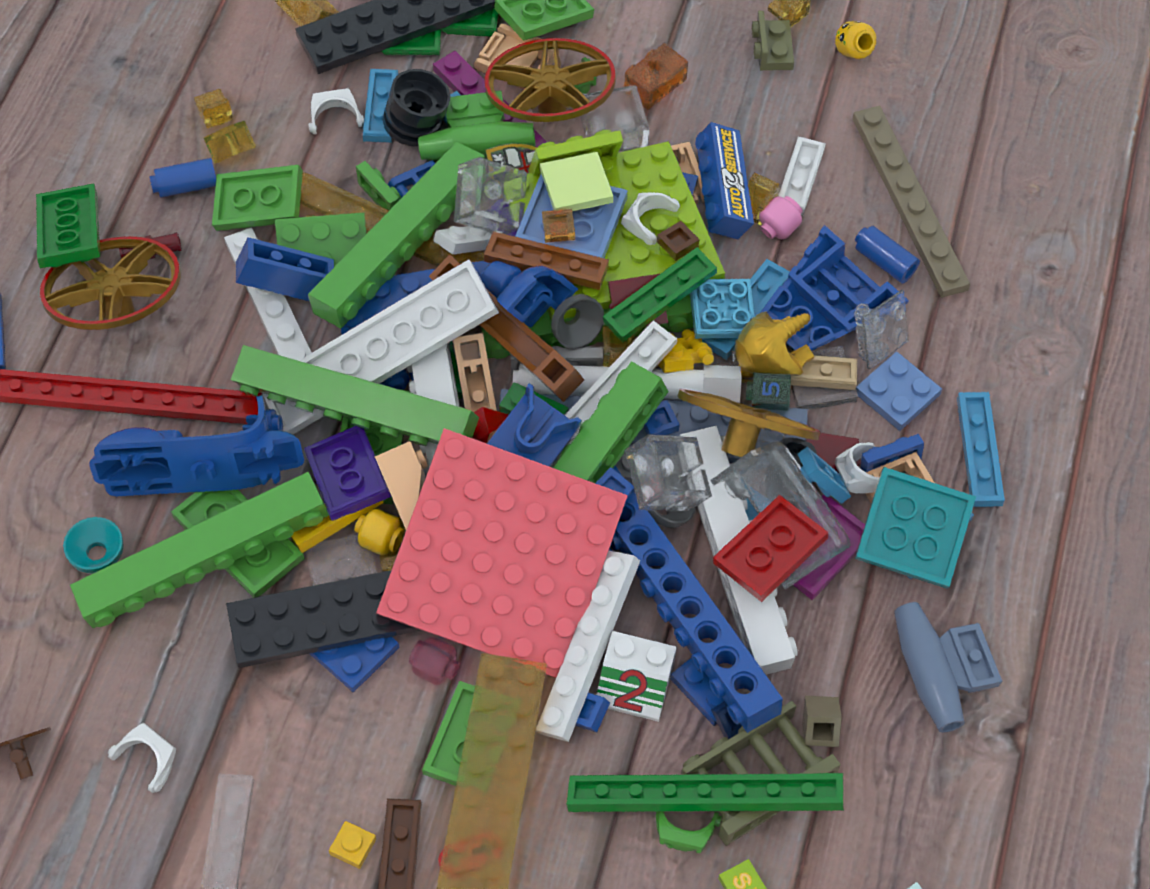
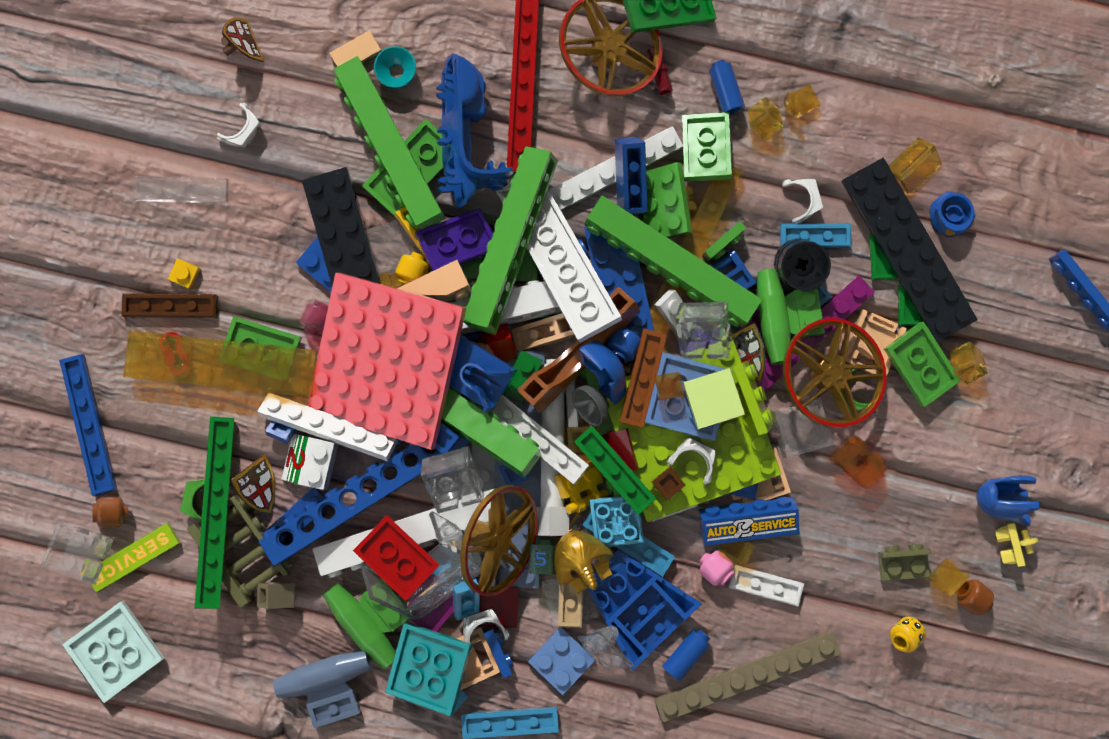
camera: 90 degrees right, 25 degrees up
none -> shield [231,454,275,513]
none -> bright green plate [323,578,413,669]
none -> light nougat tile [330,30,381,67]

